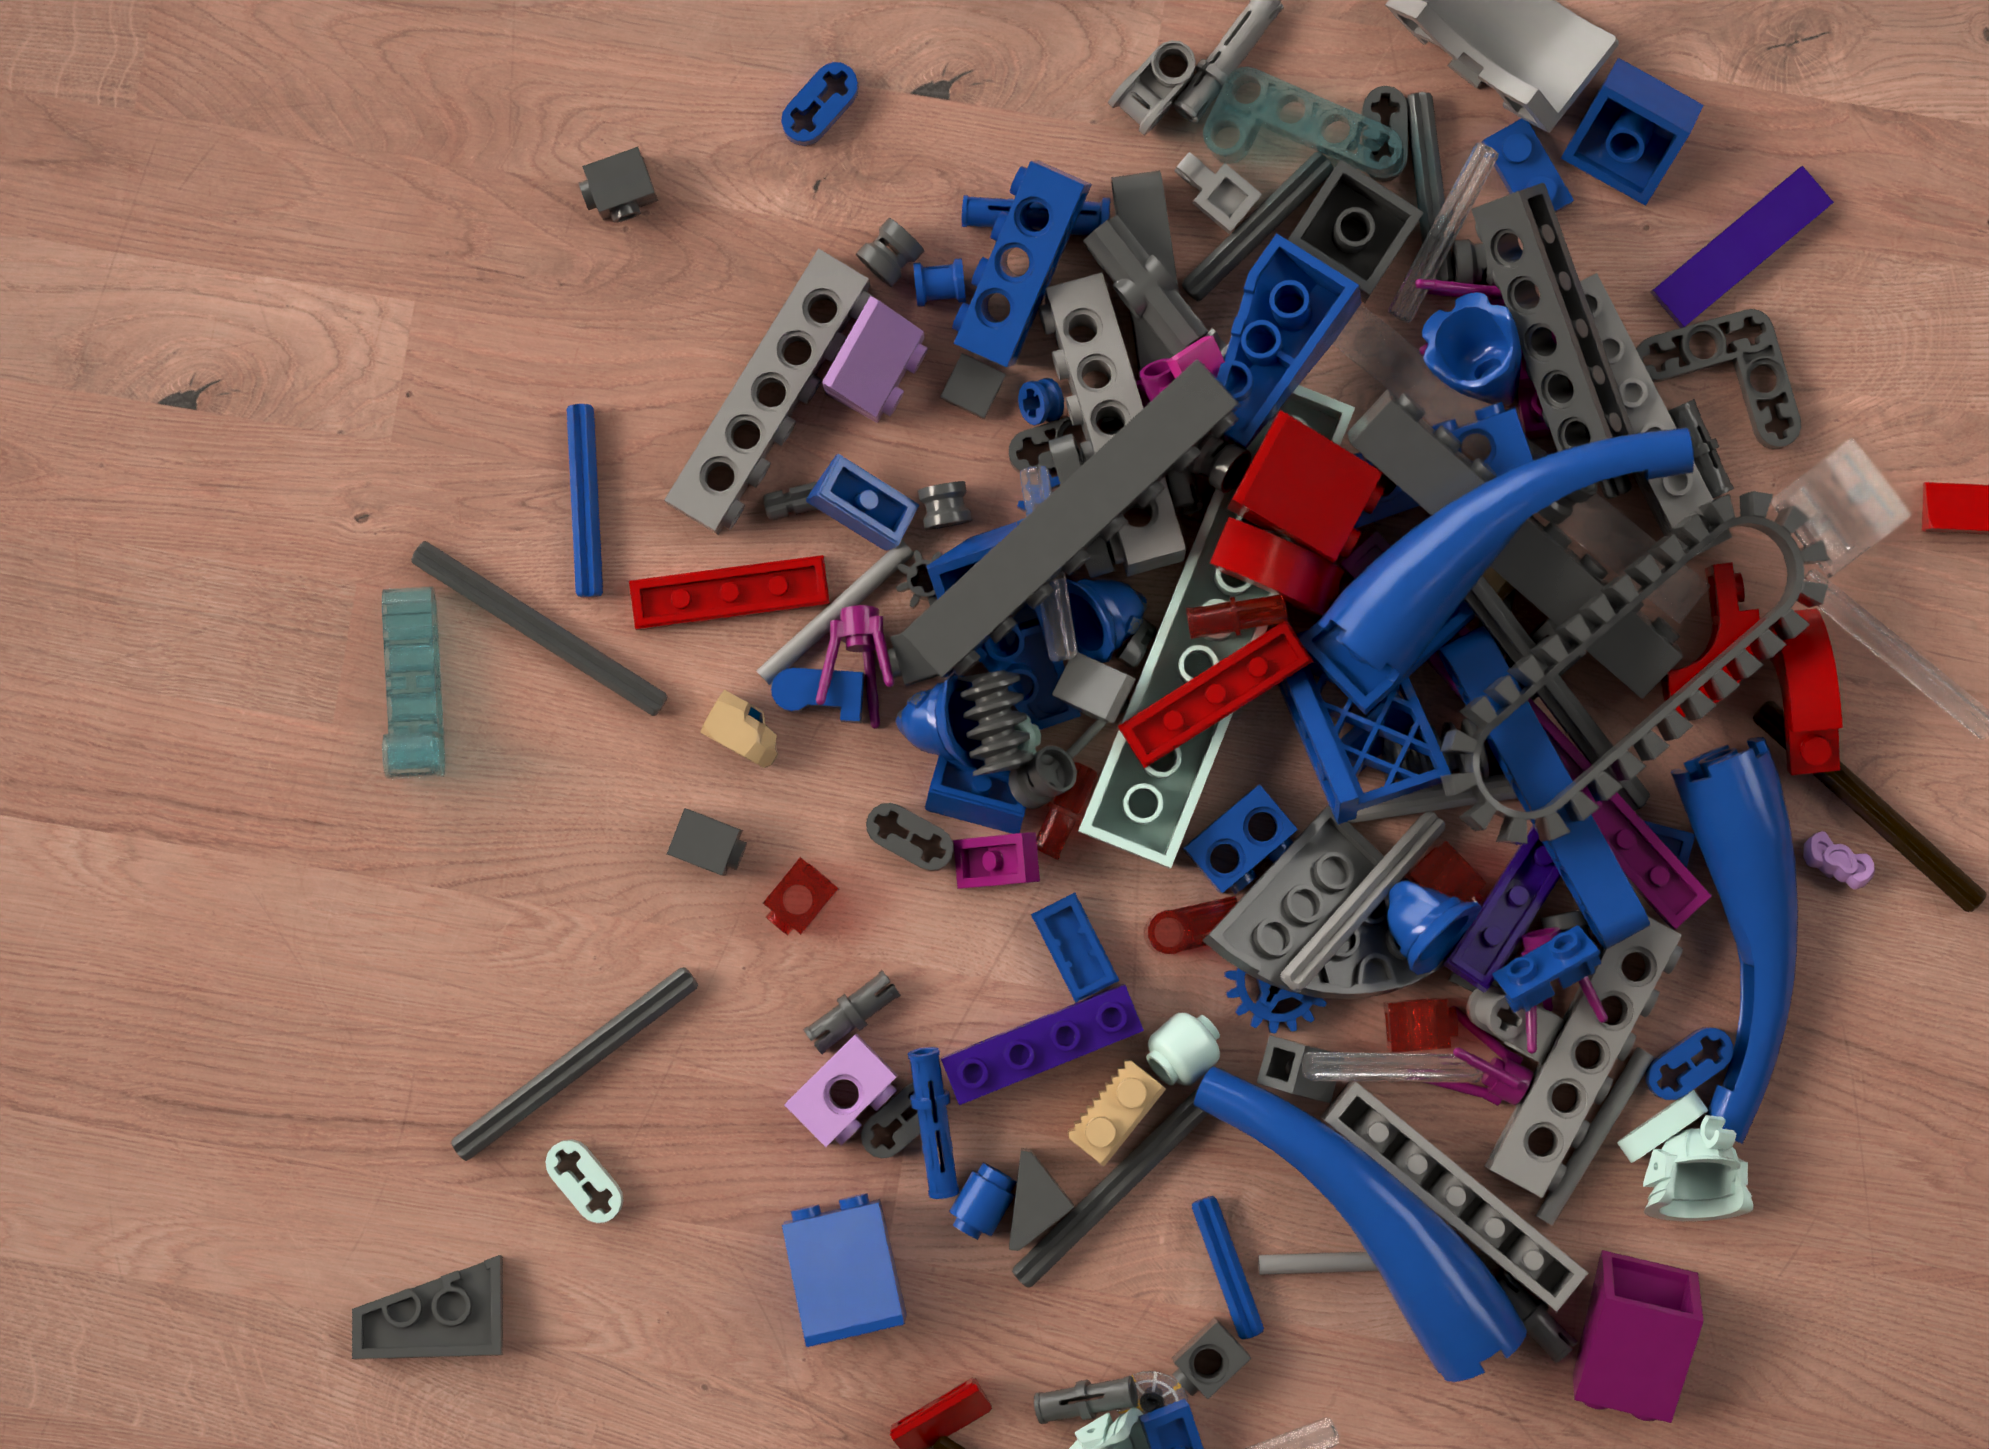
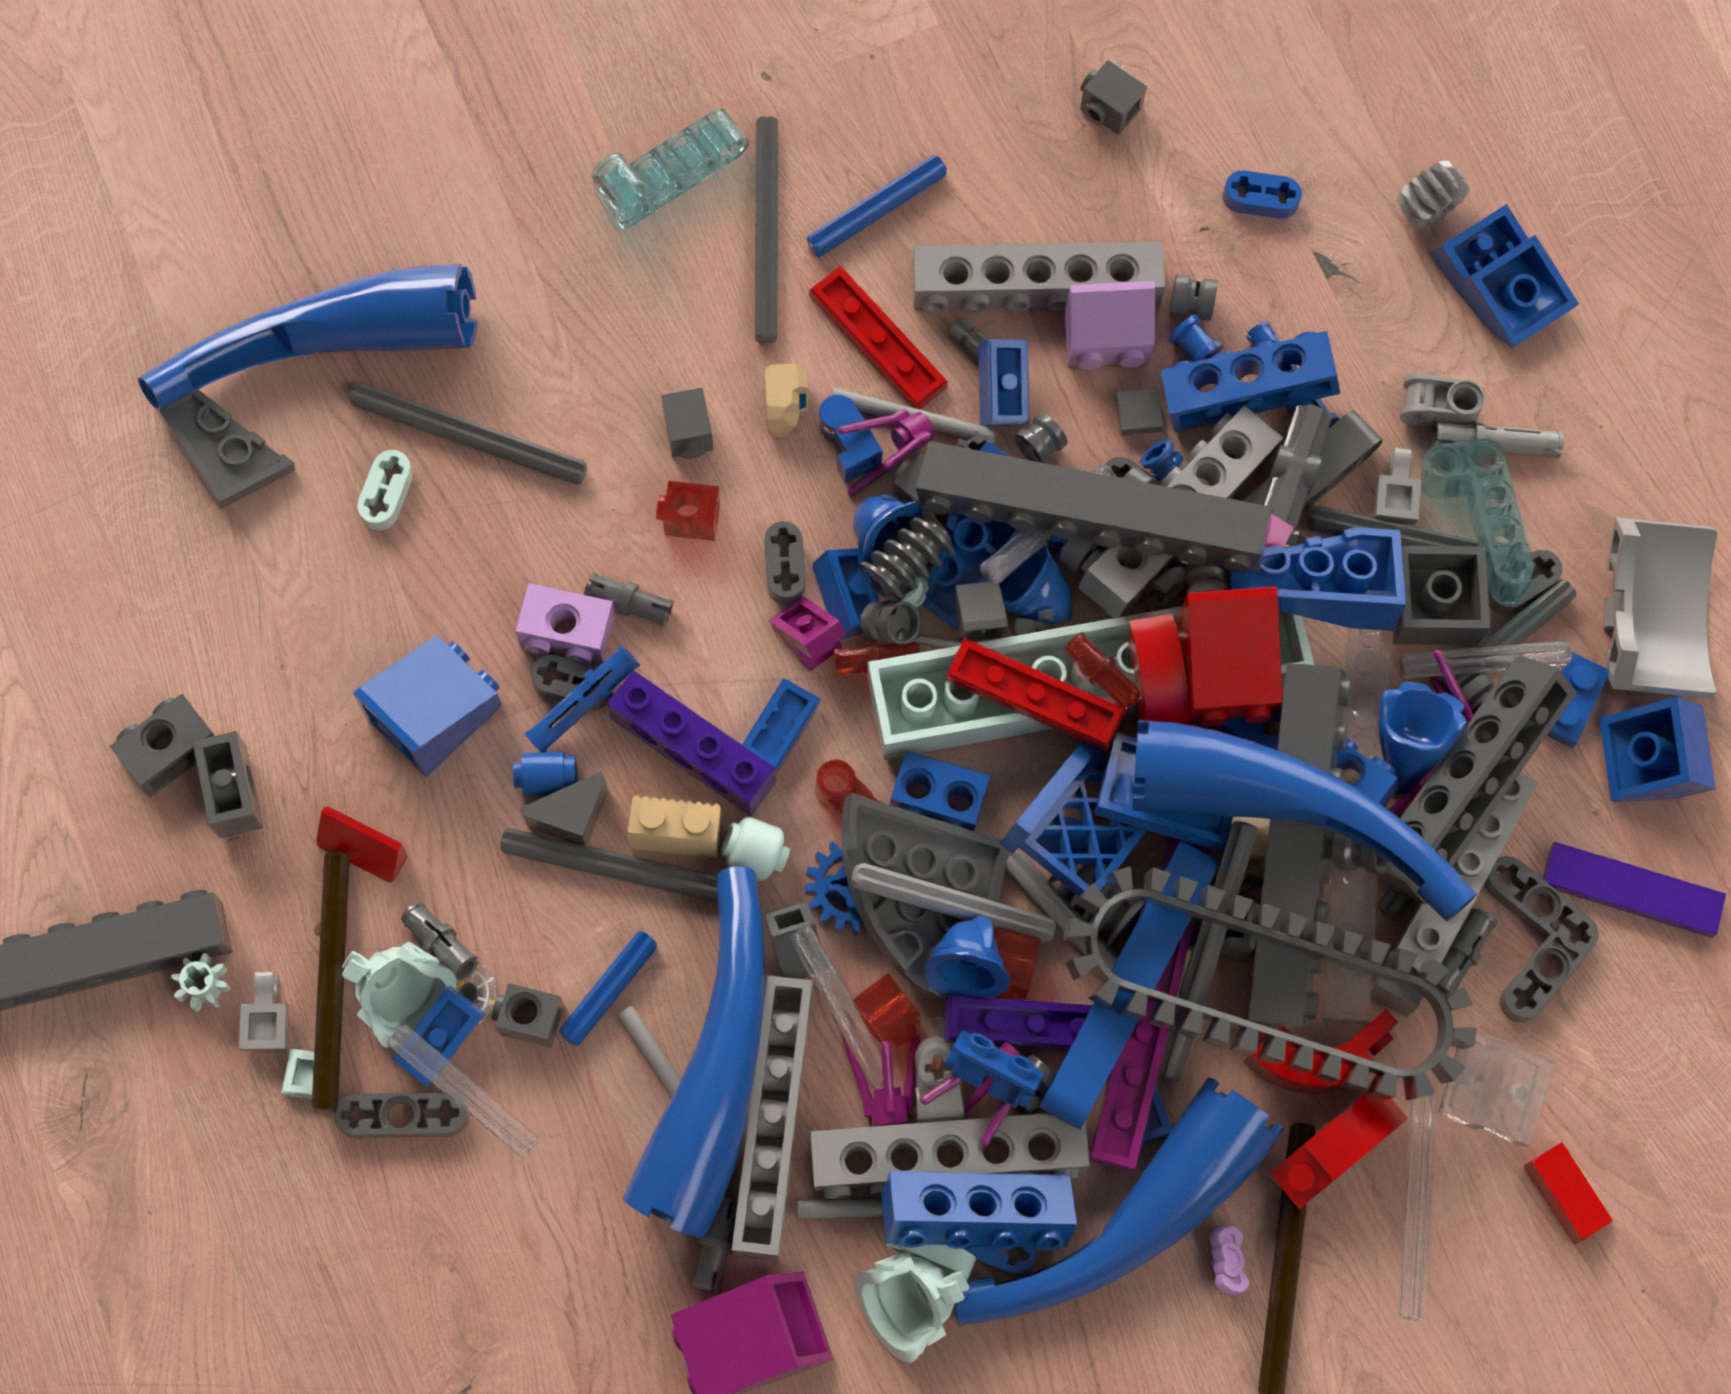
camera: 50 degrees right, 15 degrees down
none -> blue brick [138,264,477,410]
none -> blue brick [881,1171,1077,1250]

